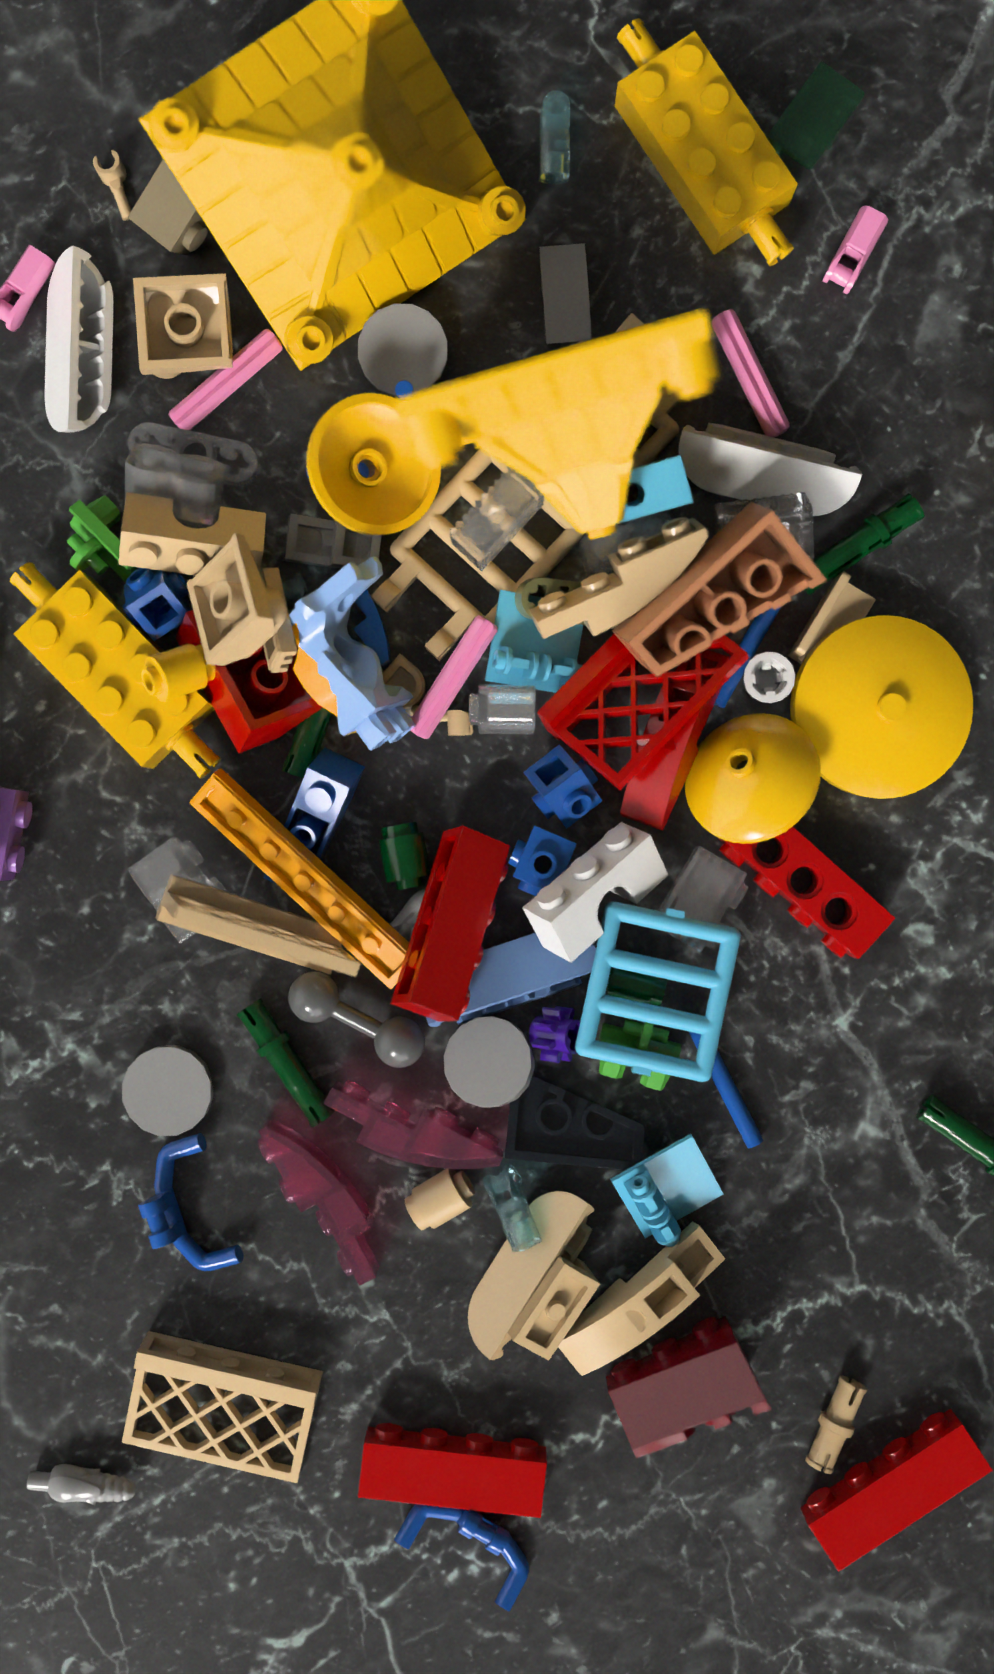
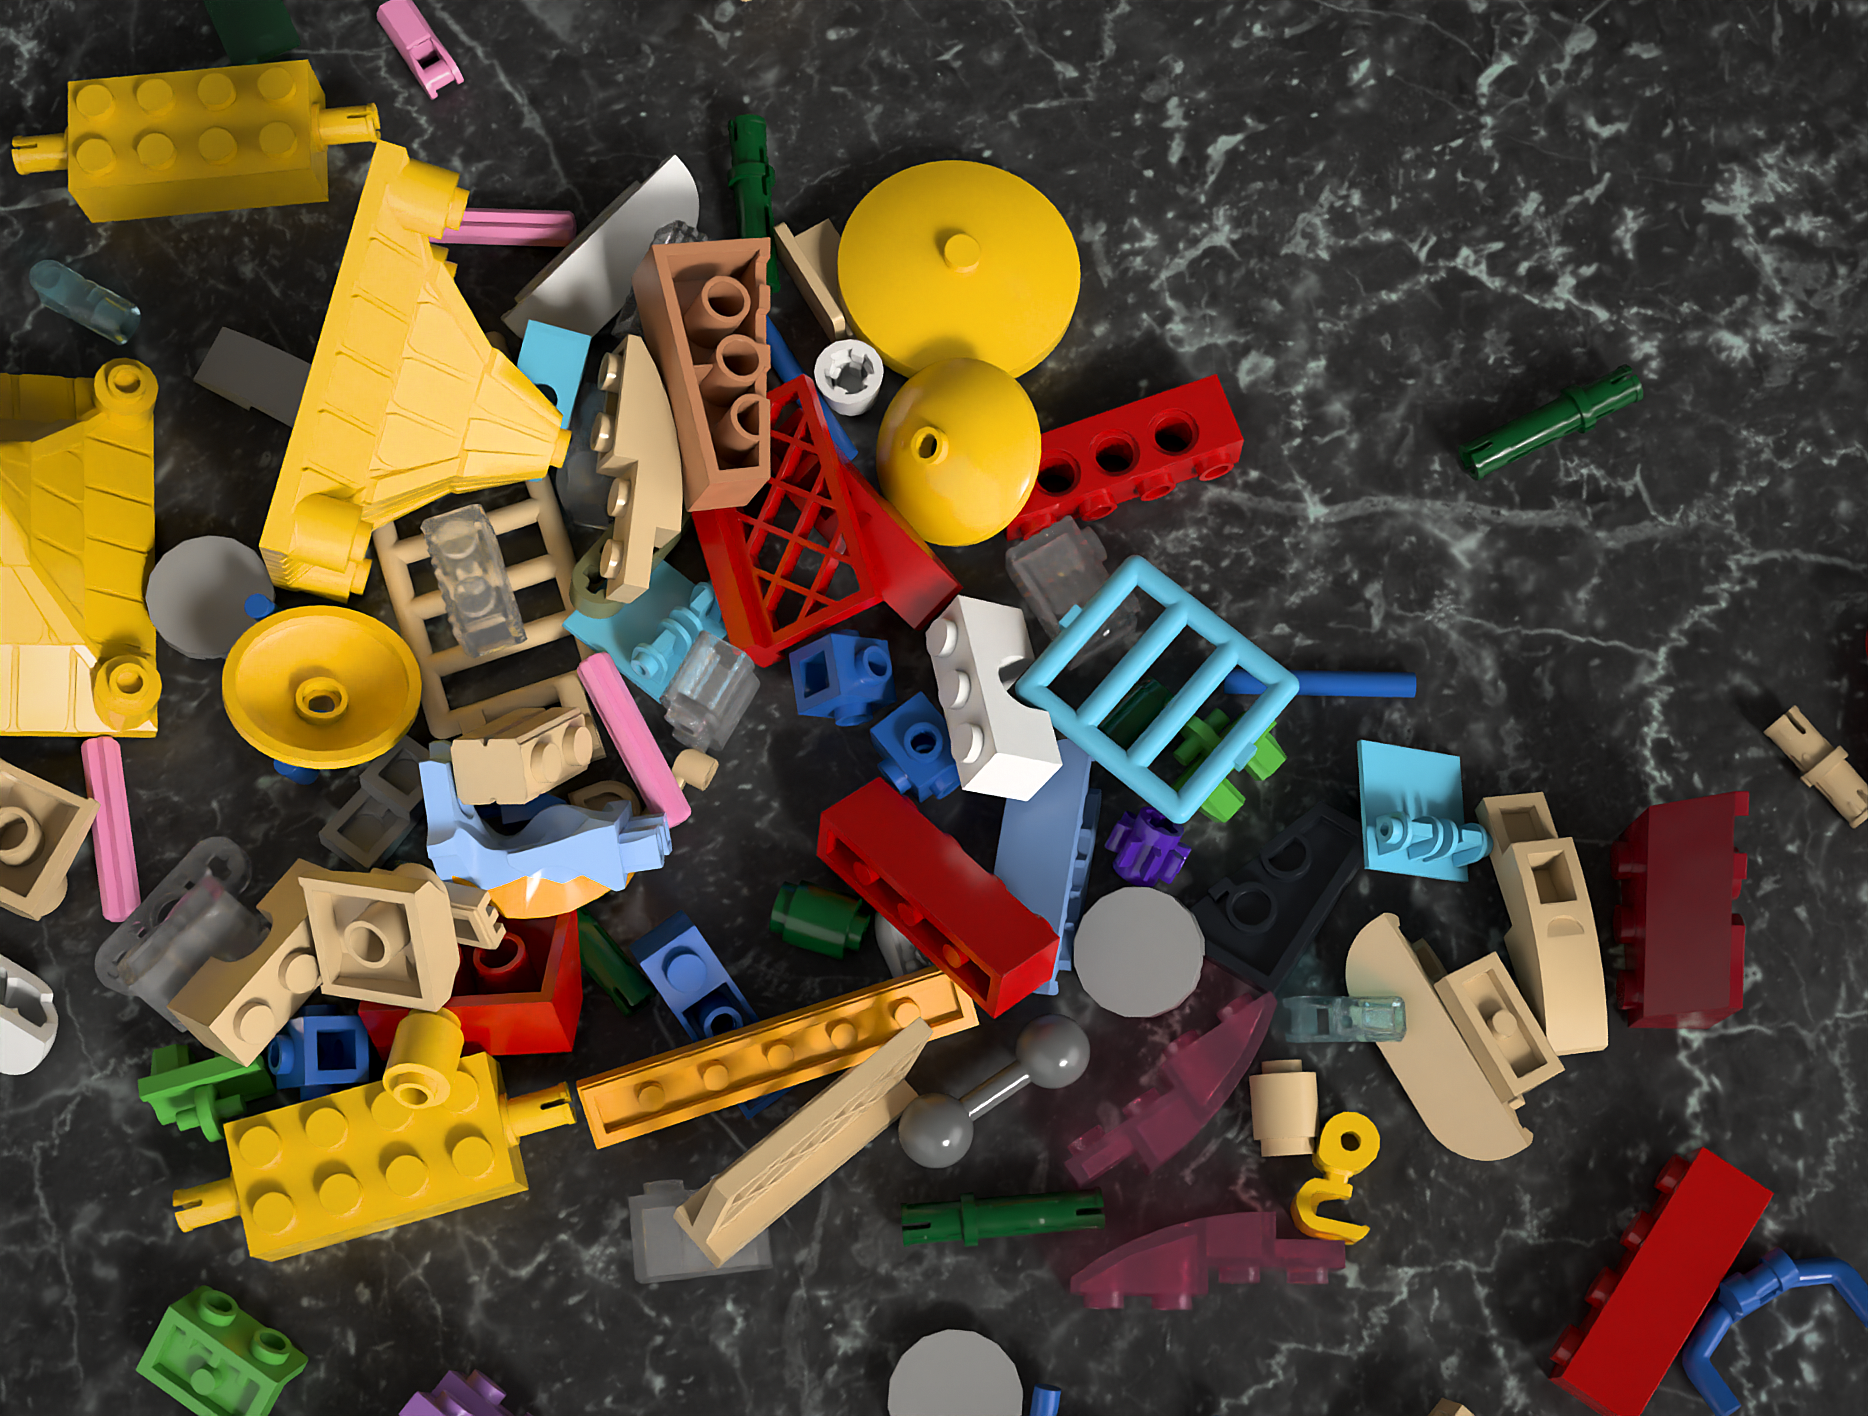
camera: 55 degrees left, 15 degrees down
none -> tan brick [450,707,593,805]
none -> yellow leg [1290,1112,1380,1245]

